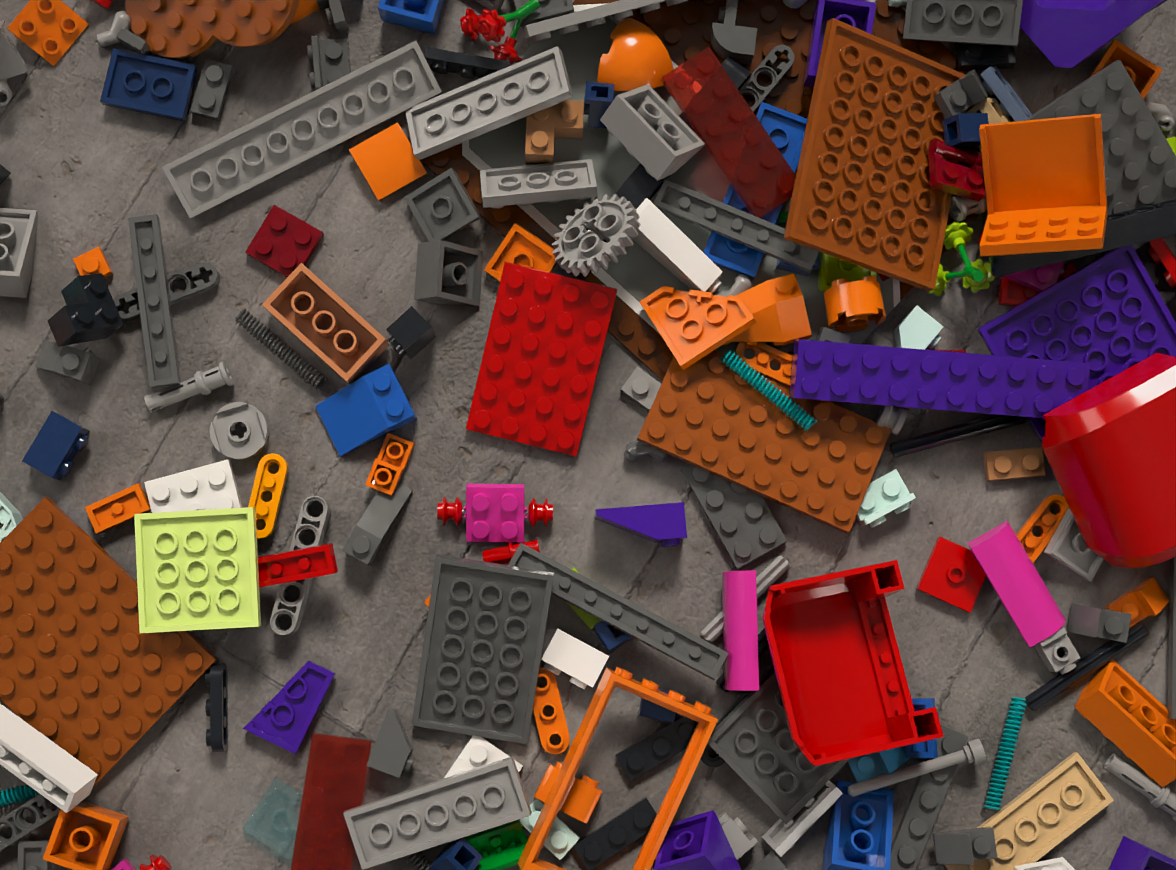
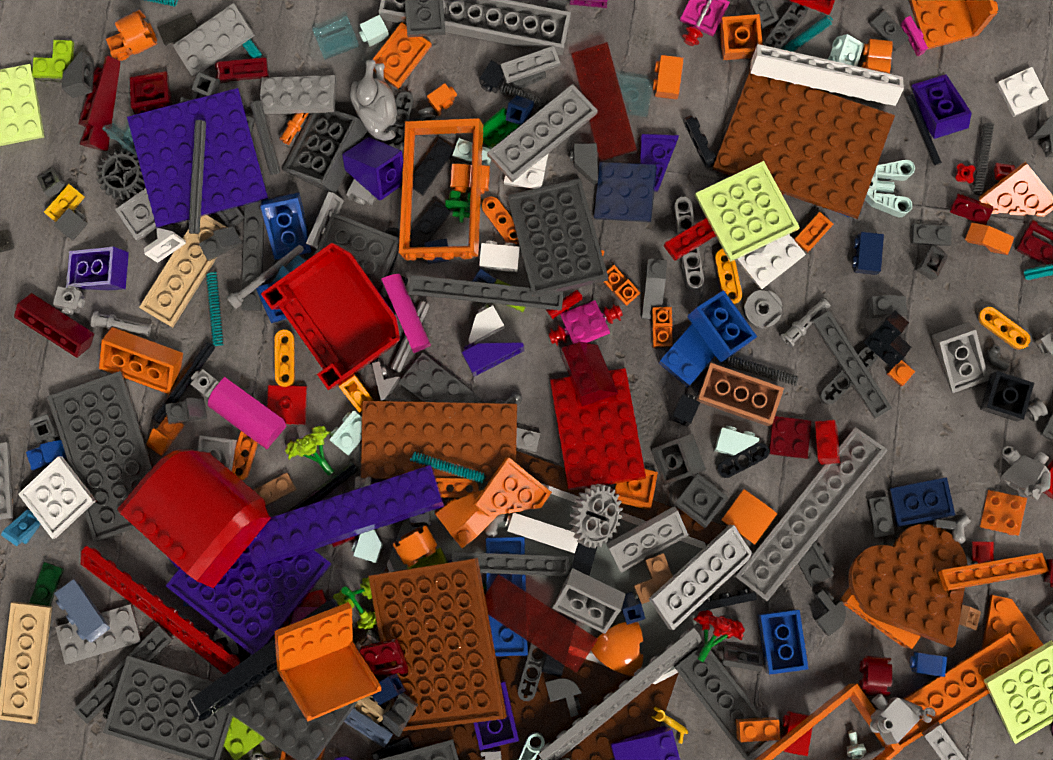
camera: 165 degrees right, 0 degrees up
none -> light orange plate [275,330,295,387]
none -> lime plant [285,426,334,476]
none -> light orange slope [338,374,374,413]
none -> light grey slope [372,361,400,401]
none -> green hips [445,191,481,223]
none -> white slope [469,305,504,344]
none -> dark red slope [561,342,618,407]
none -> dark blue plate [594,162,657,222]
none -> orange slope [603,265,640,306]
none -> orange brick [652,55,683,100]
none -> blue brick [687,290,757,363]
none -> light aqua slope [714,425,759,456]
none -> black beam [717,443,769,478]
none -> red brick [815,420,840,465]

